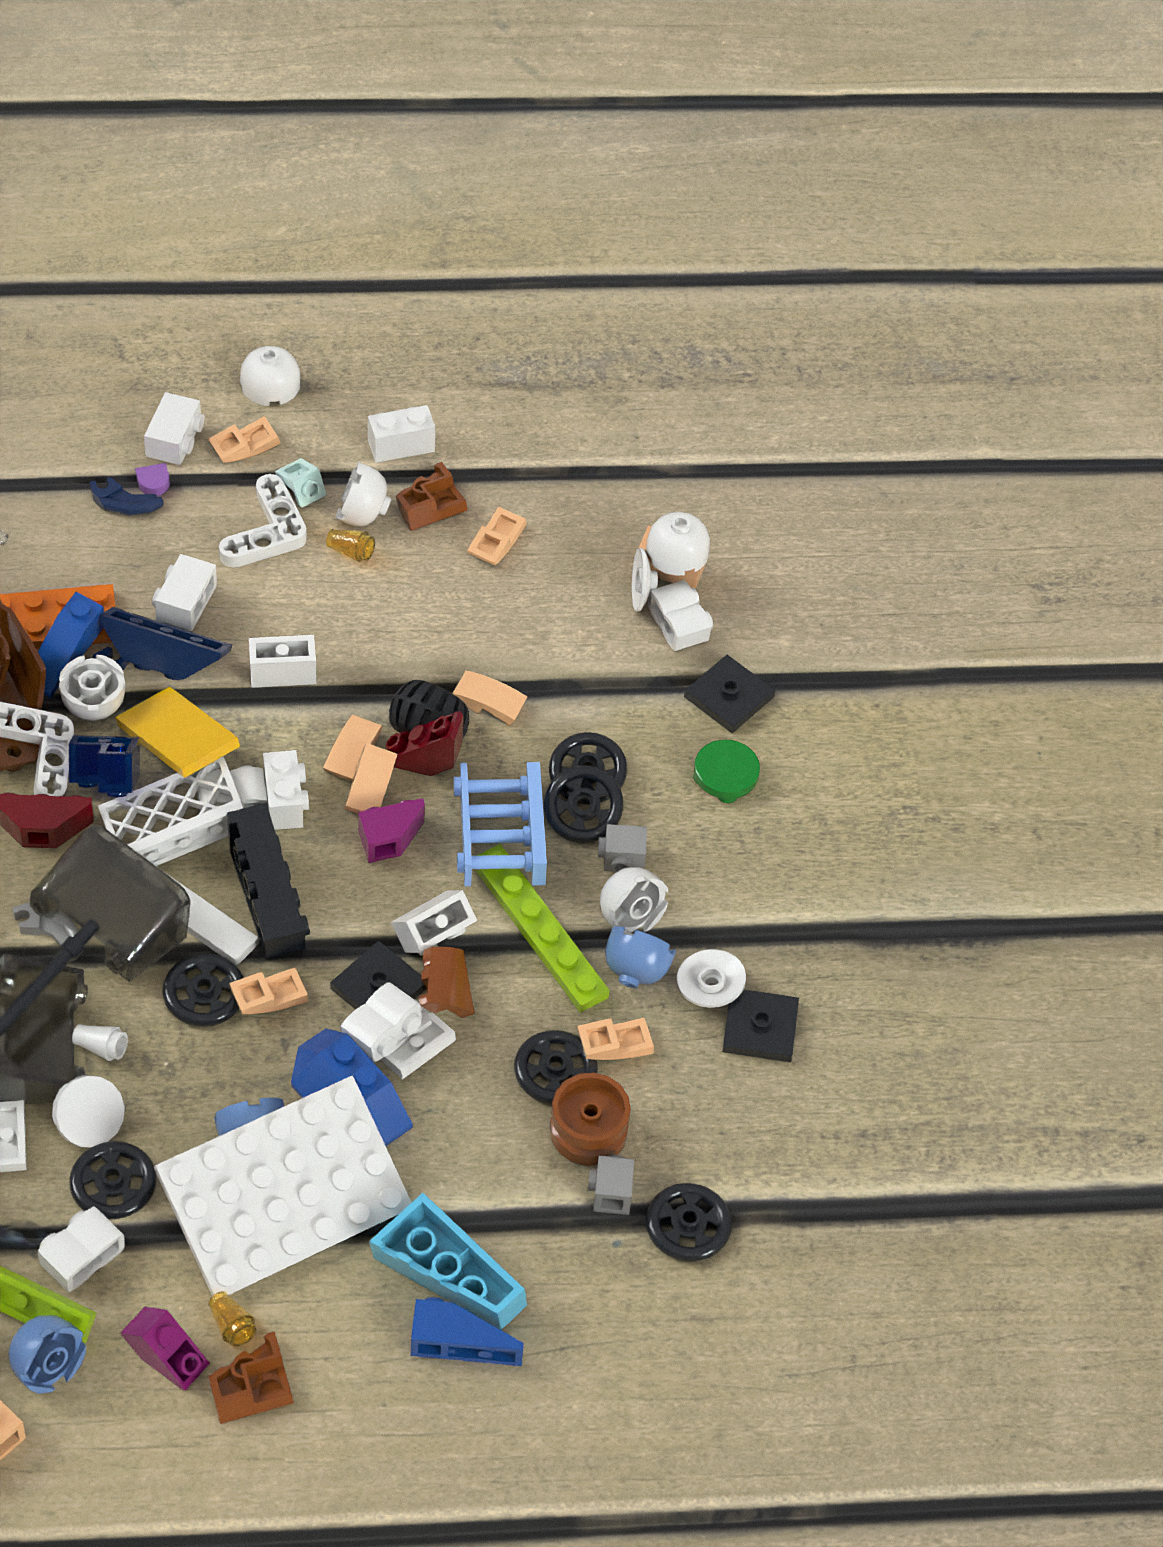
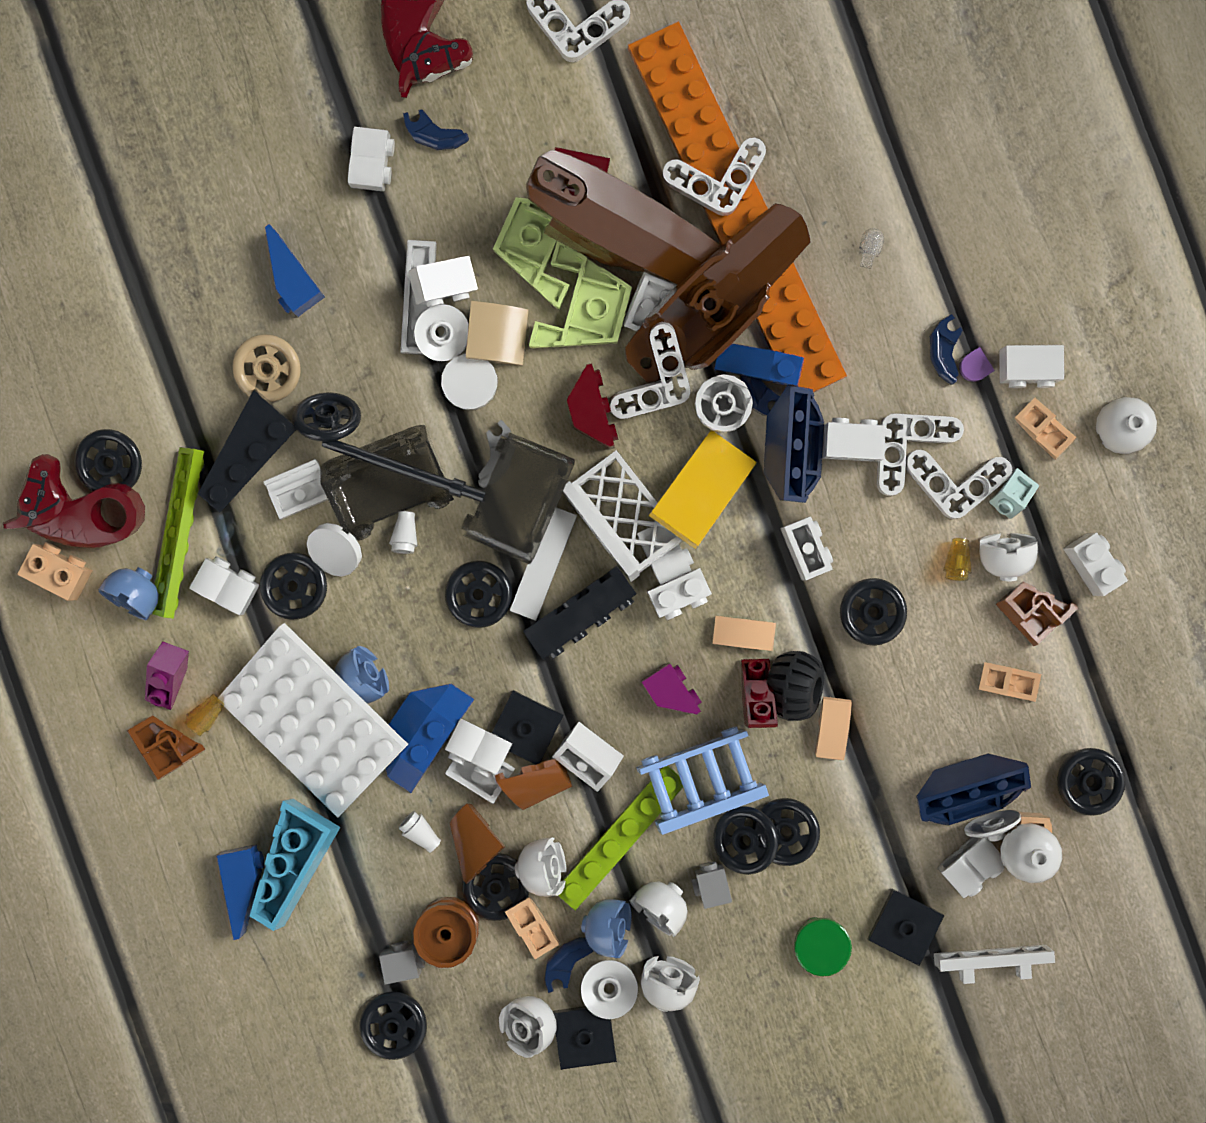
camera: 80 degrees right, 35 degrees up
clear blue brick [68,735,140,797] -> none
light nougat slope [229,967,308,1014] -> none
light nougat slope [344,743,397,814] -> none
none -> white cone [399,811,441,853]
none -> dark orange slope [449,803,505,884]
none -> white cylinder [499,996,557,1058]
none -> white cylinder [515,837,566,897]
none -> dark blue piece [545,937,594,993]
none -> white cylinder [641,956,700,1011]
none -> black plate [840,578,907,646]
none -> white beam [877,414,964,496]
none -> dark blue wedge [916,753,1031,825]
none -> white hinge [934,945,1055,984]
none -> black plate [1057,748,1125,816]

